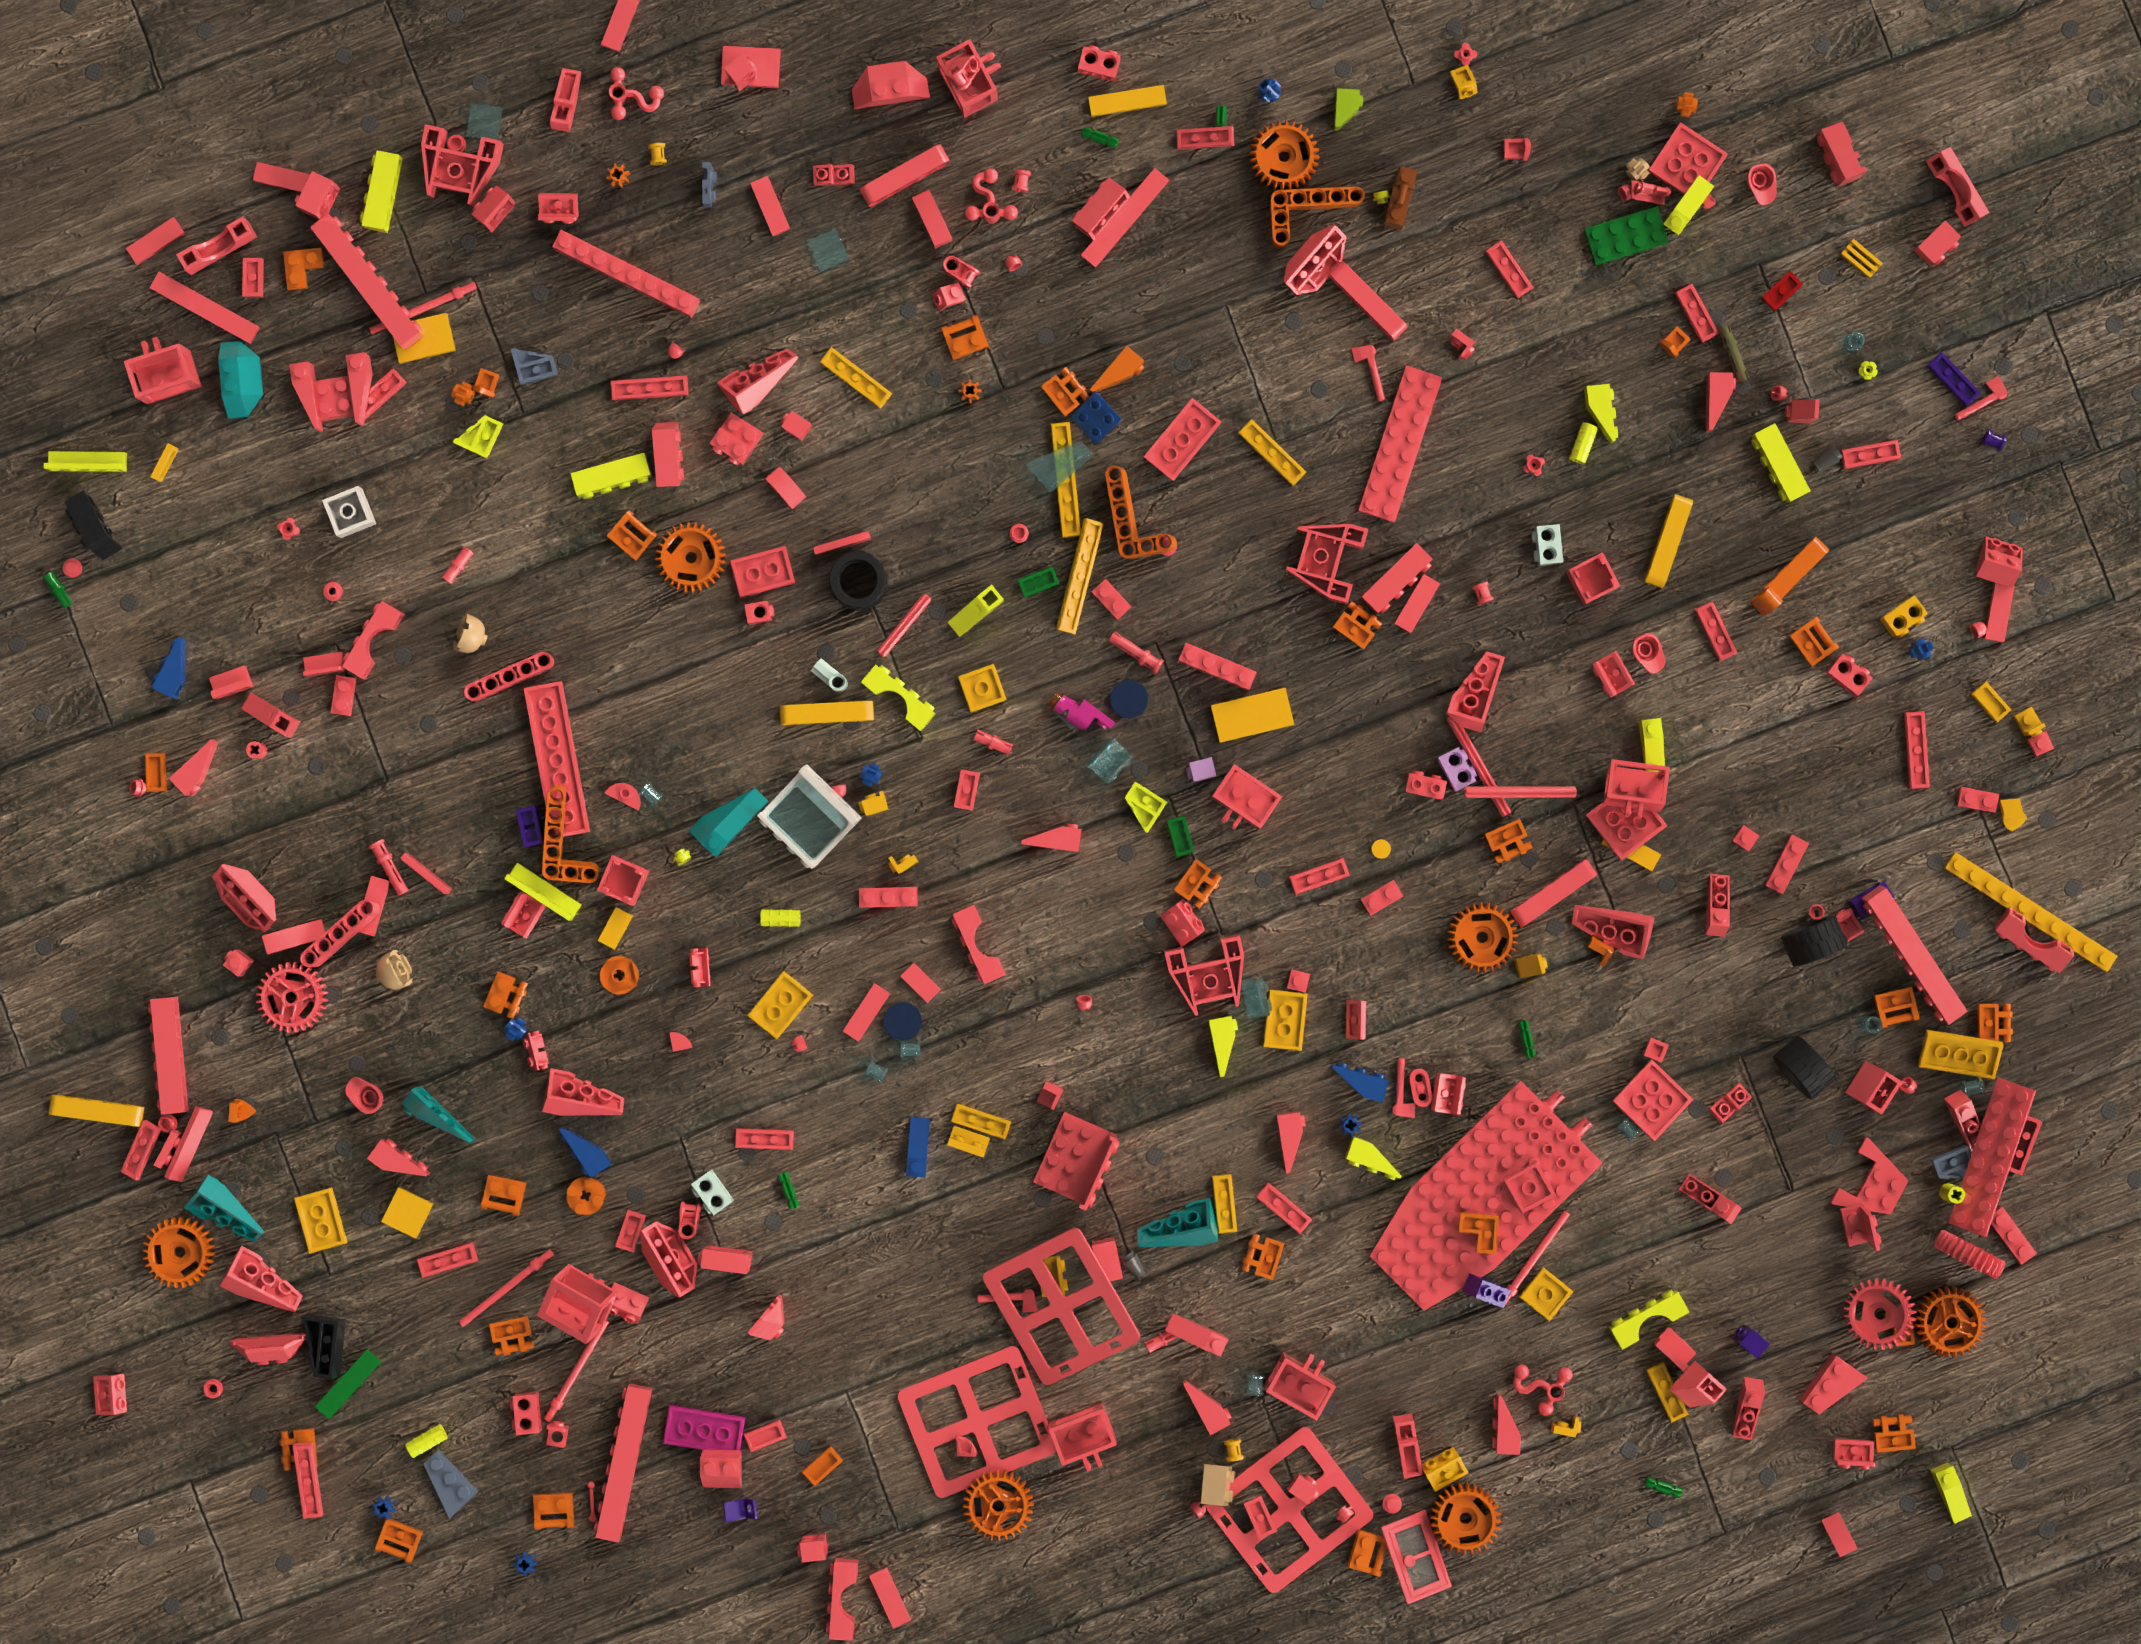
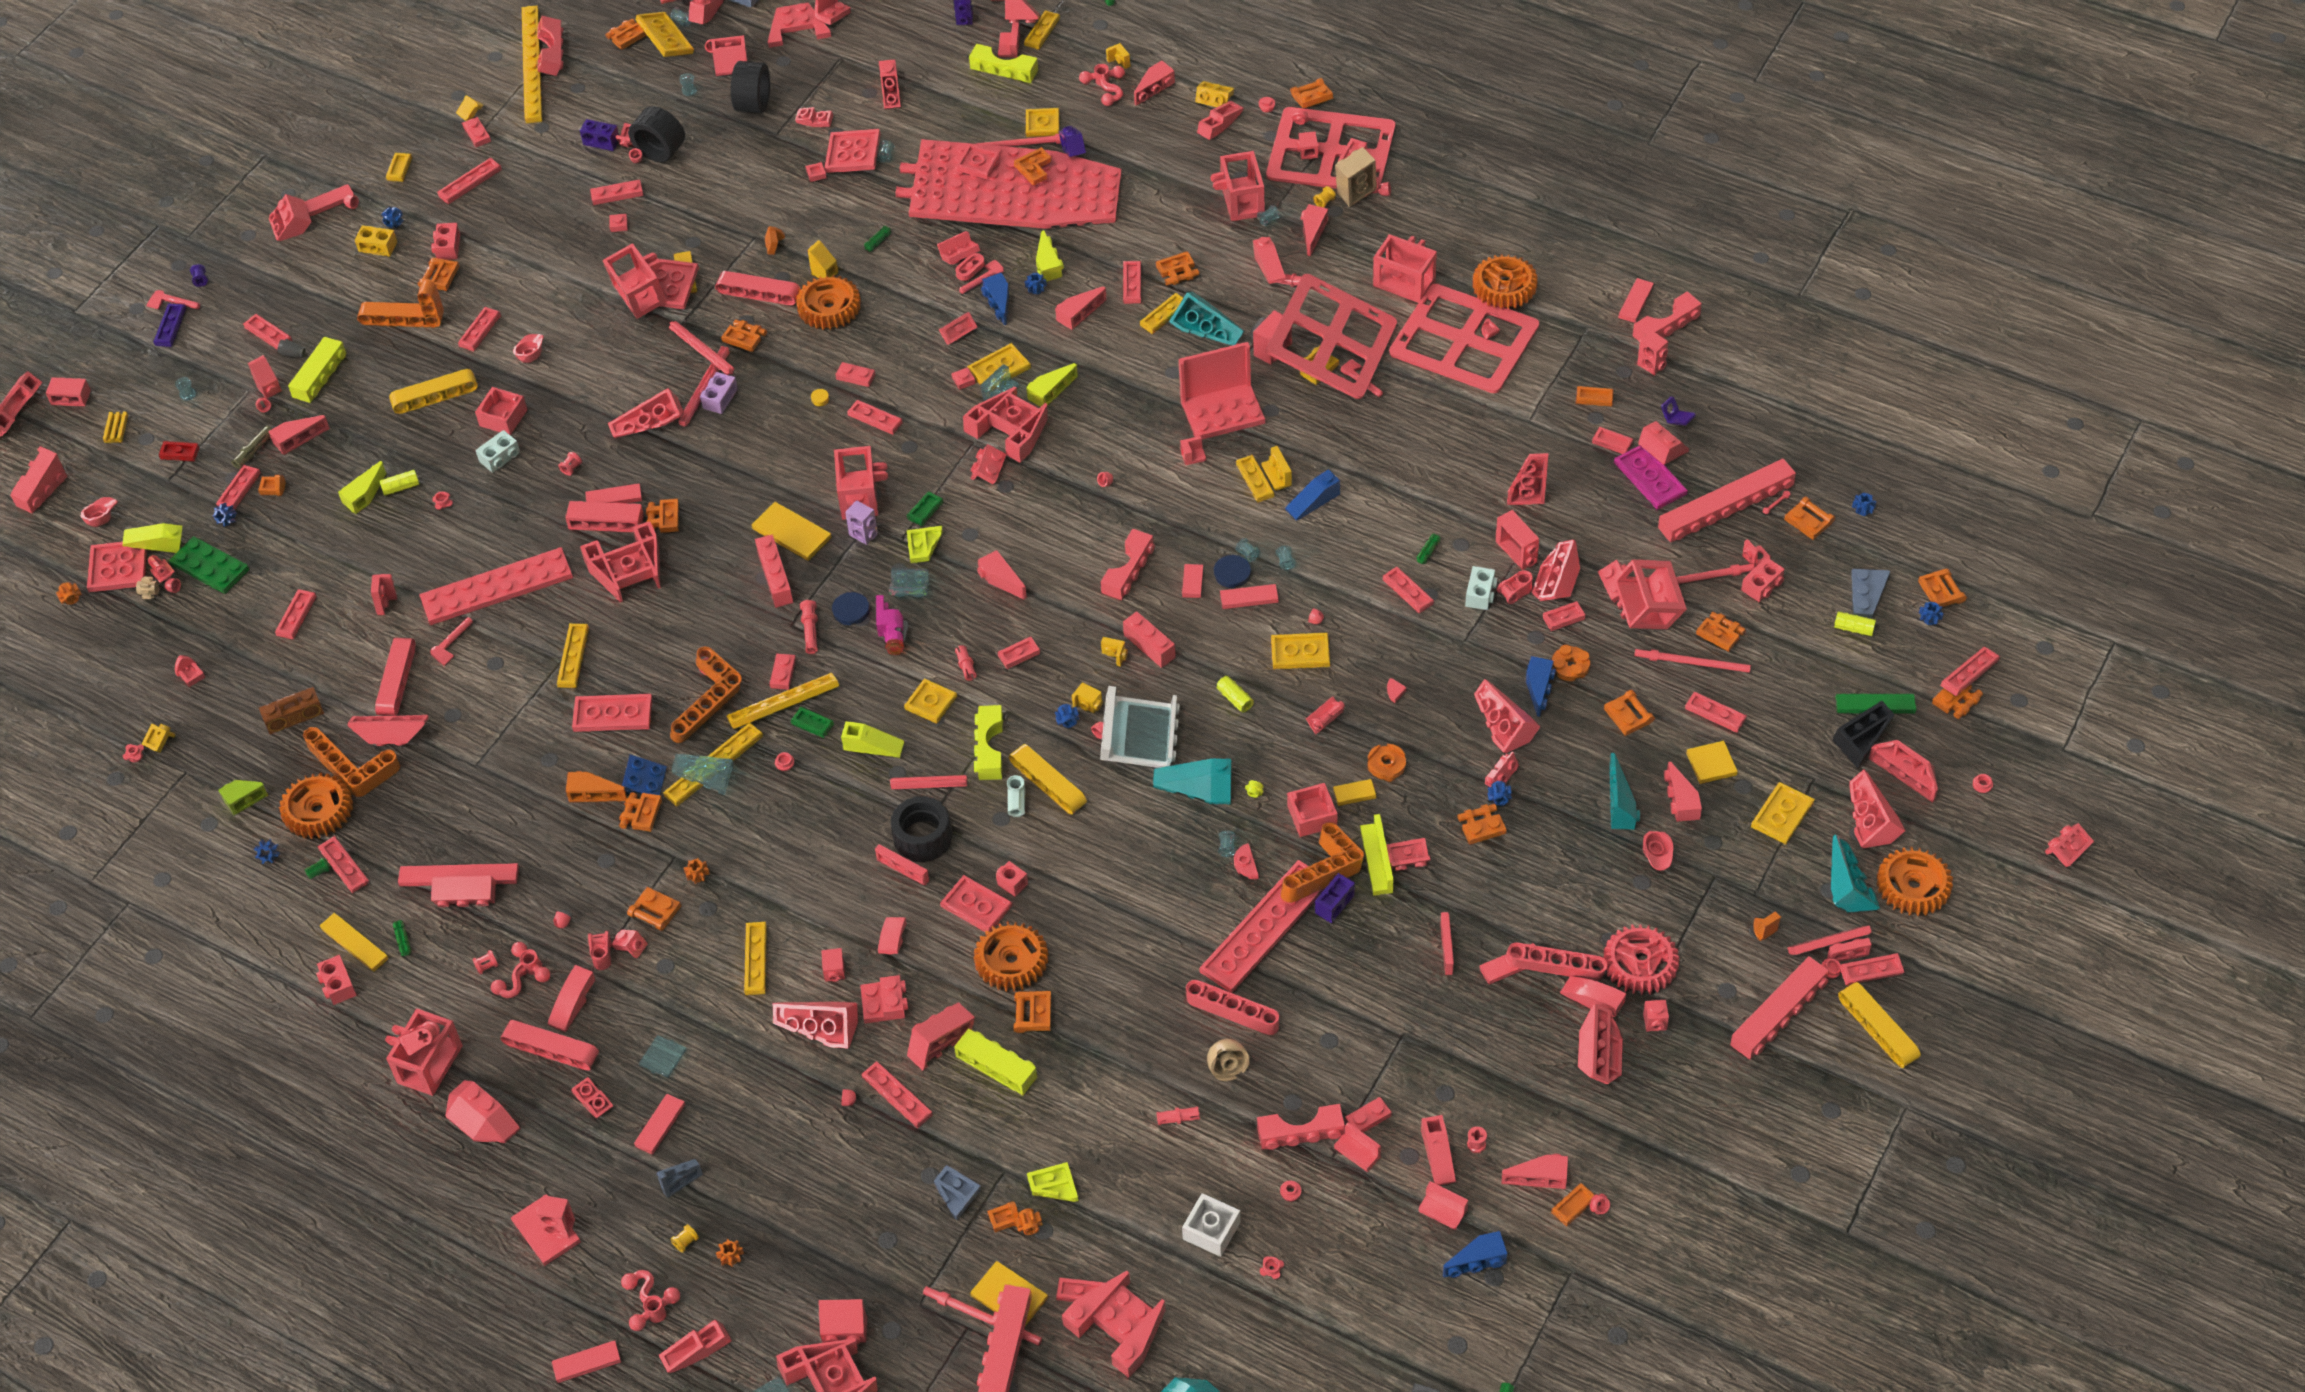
camera: 130 degrees left, 35 degrees down
coral pin [368,839,409,896] -> none
tan cylinder [376,950,413,990] -> none
coral bracket [538,193,579,224] -> none
coral brick [552,230,700,319] -> none
orange plate [1174,859,1222,909] -> none
neon yellow plate [1373,190,1391,205] -> none
coral door [1381,1509,1452,1604] -> none
coral bracket [1405,771,1447,800] -> none
orange gear [1430,1483,1502,1555] -> none
coral wedge [1572,905,1654,959] -> none
coral bracket [1593,651,1635,697] -> none
neon yellow slope [1638,718,1665,772] -> none
coral slope [1706,874,1730,937] -> none
neon yellow plate [1858,361,1878,380] -> none
coral brick [1861,885,1968,1025] -> none
orange plate [1873,987,1919,1029] -> none
yellow bracket [2013,707,2046,737] -> none
coral plate [2027,731,2054,757] -> none
none -> blue gear [213,503,237,527]

